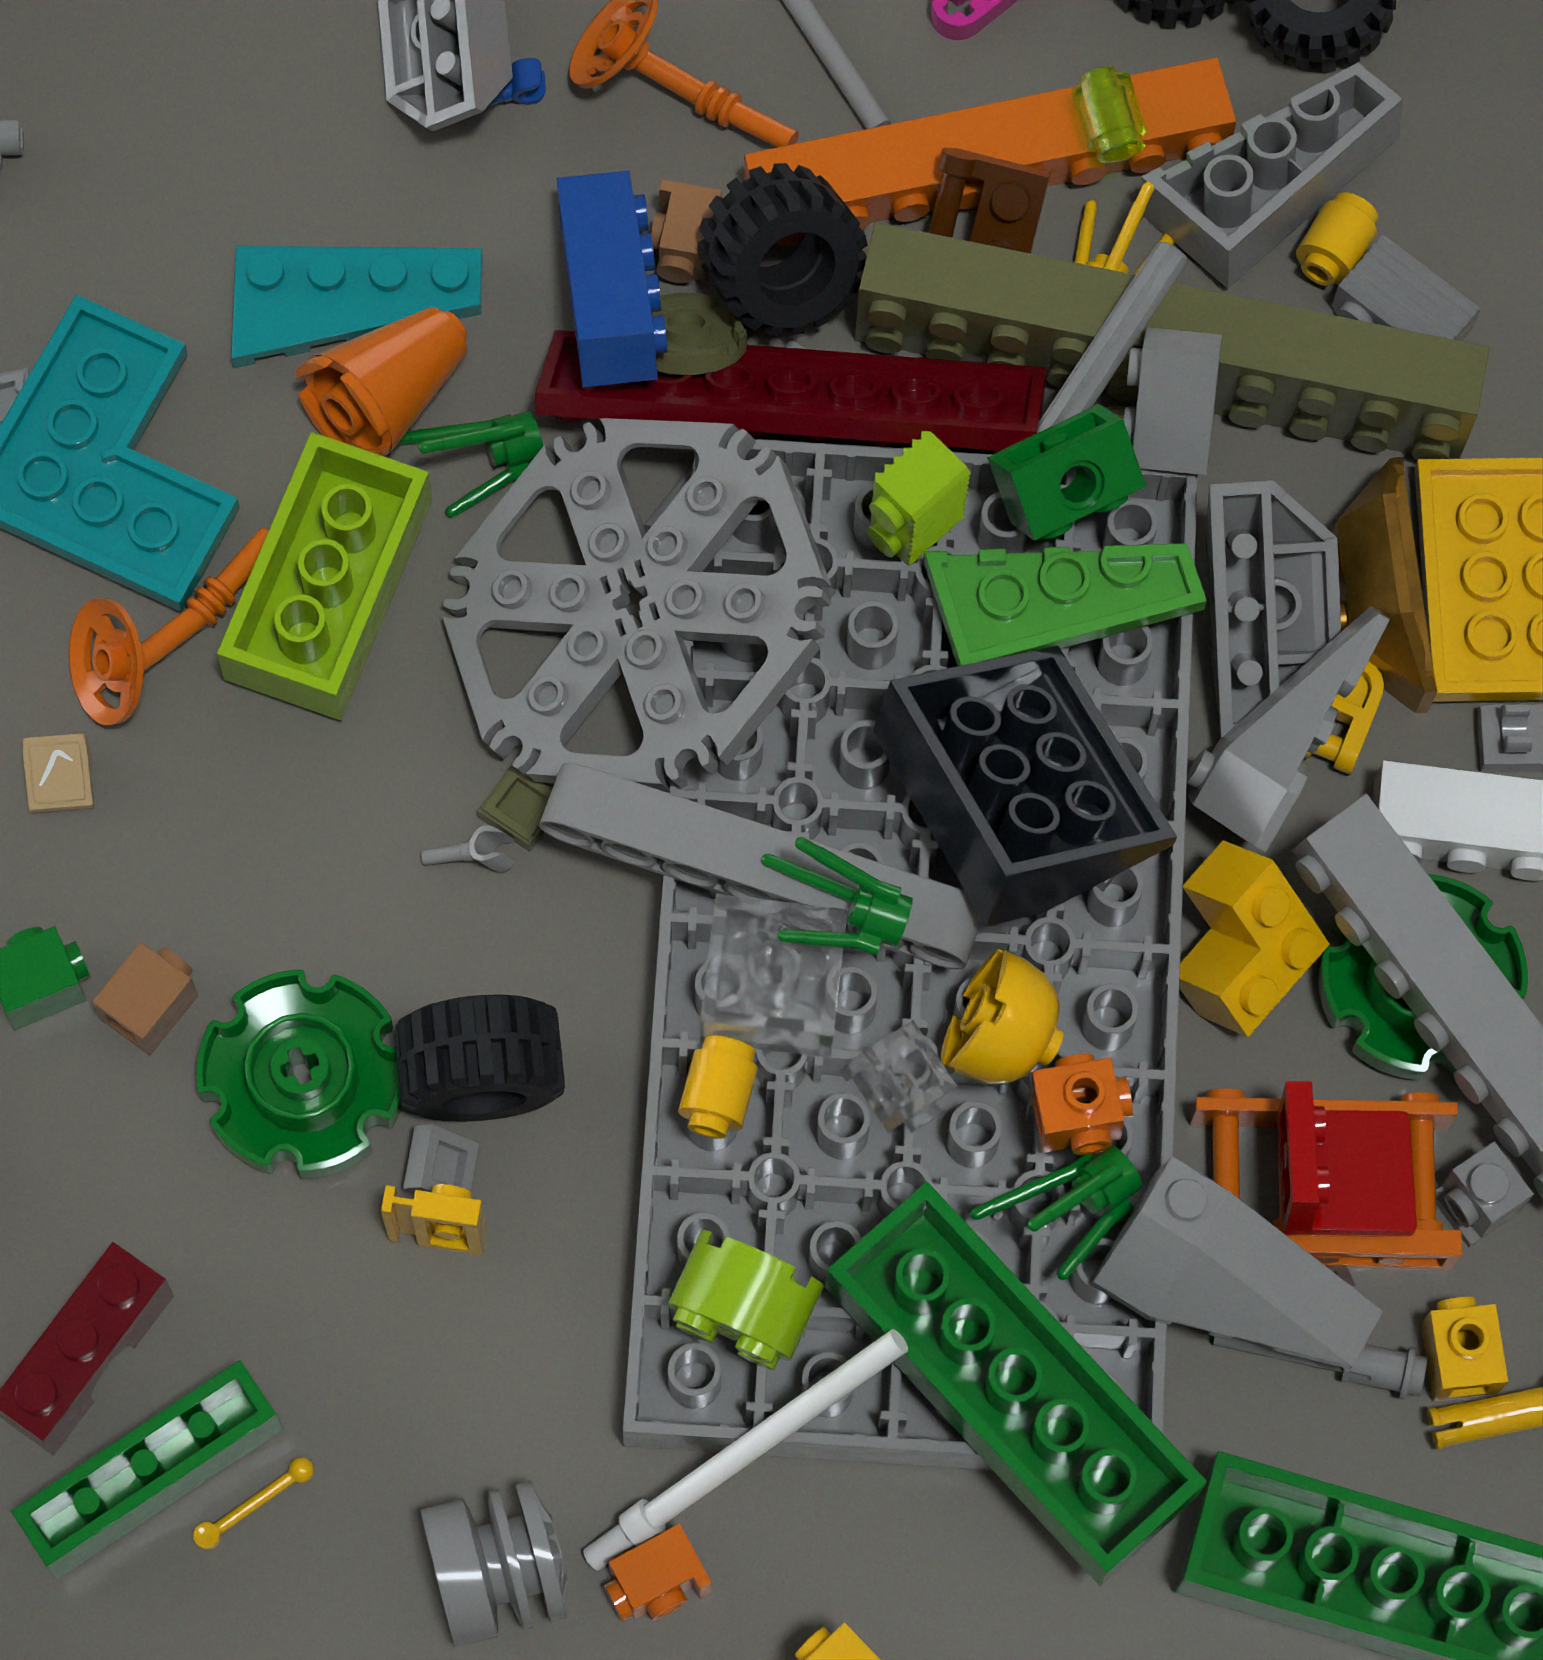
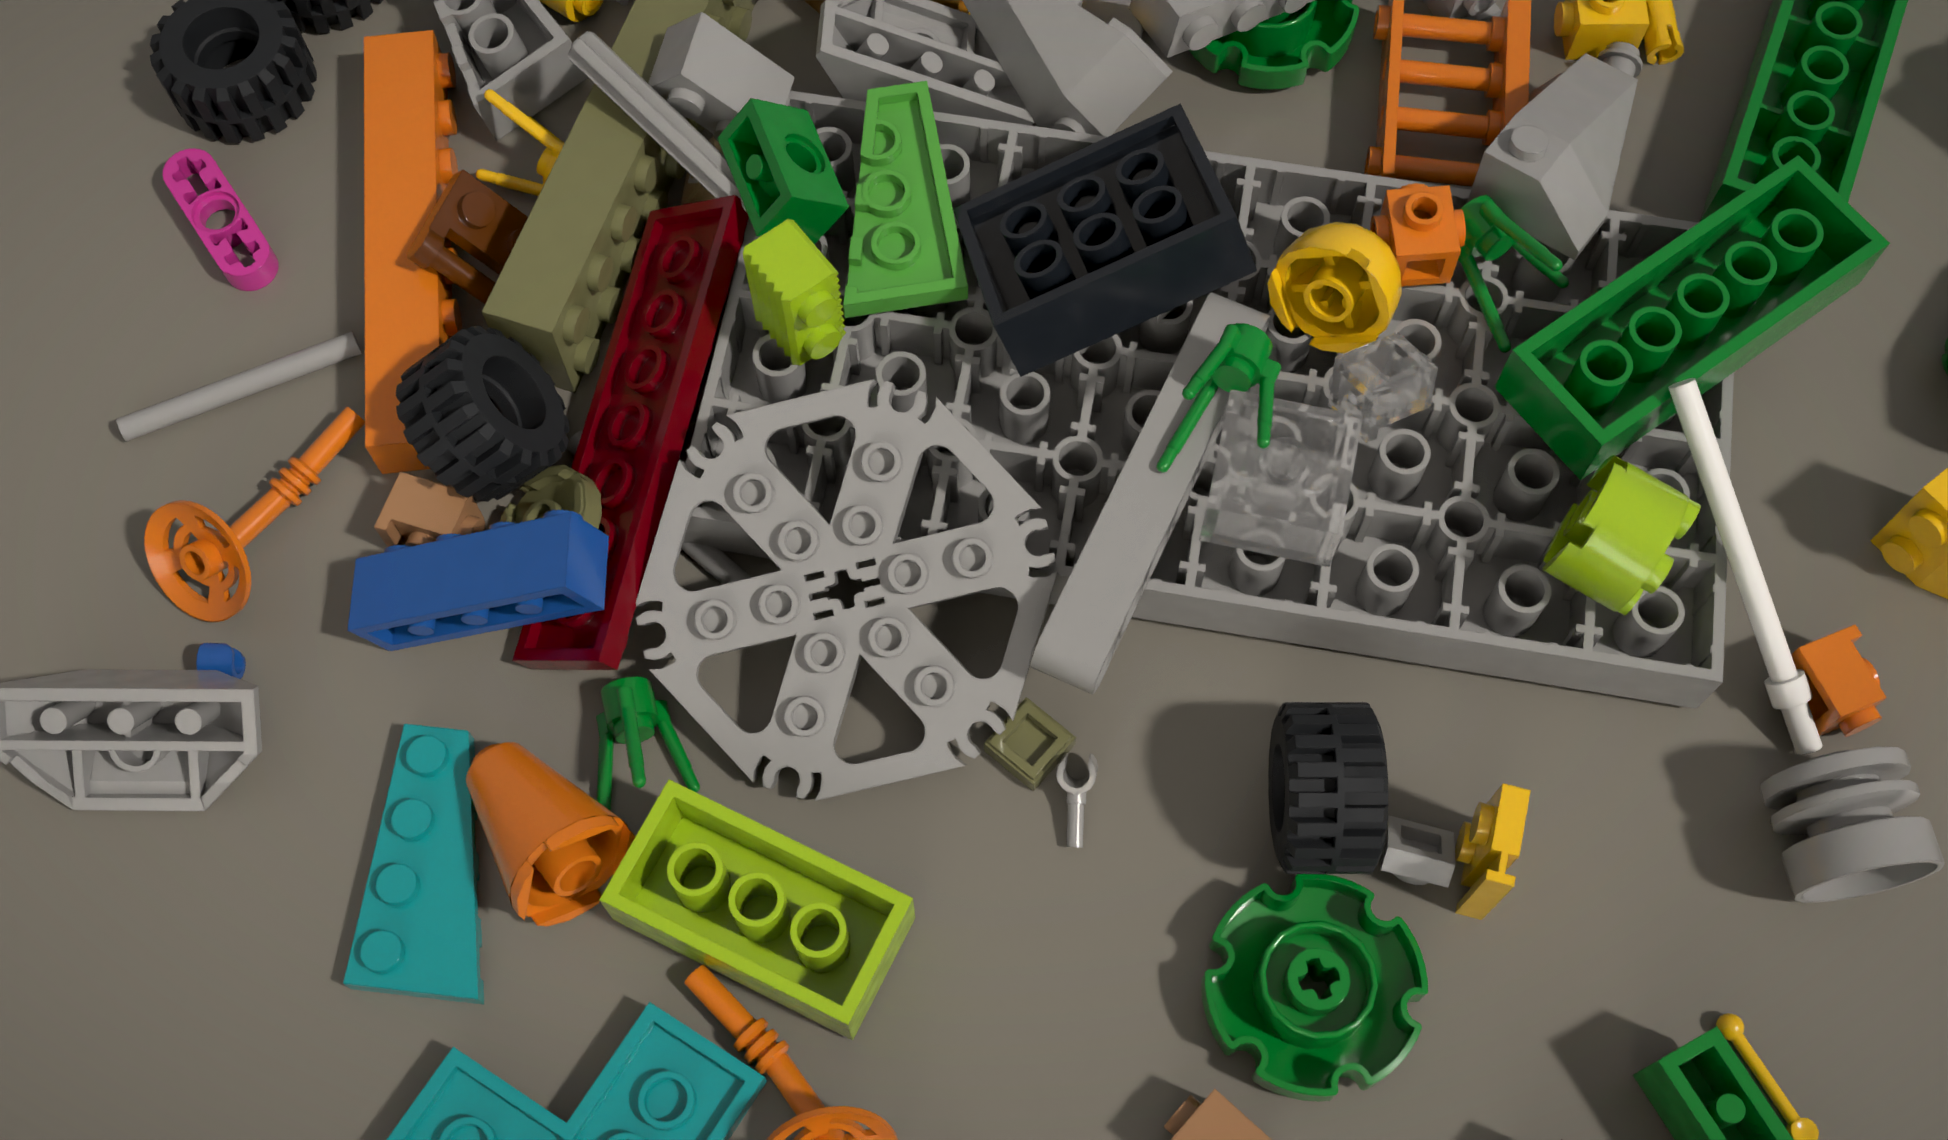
camera: 80 degrees left, 5 degrees down
yellow brick [678,1035,758,1139] -> none
clear neon green brick [1071,66,1147,163] -> none
yellow brick [1179,840,1330,1037] -> none
red bracket [1277,1081,1417,1236] -> none

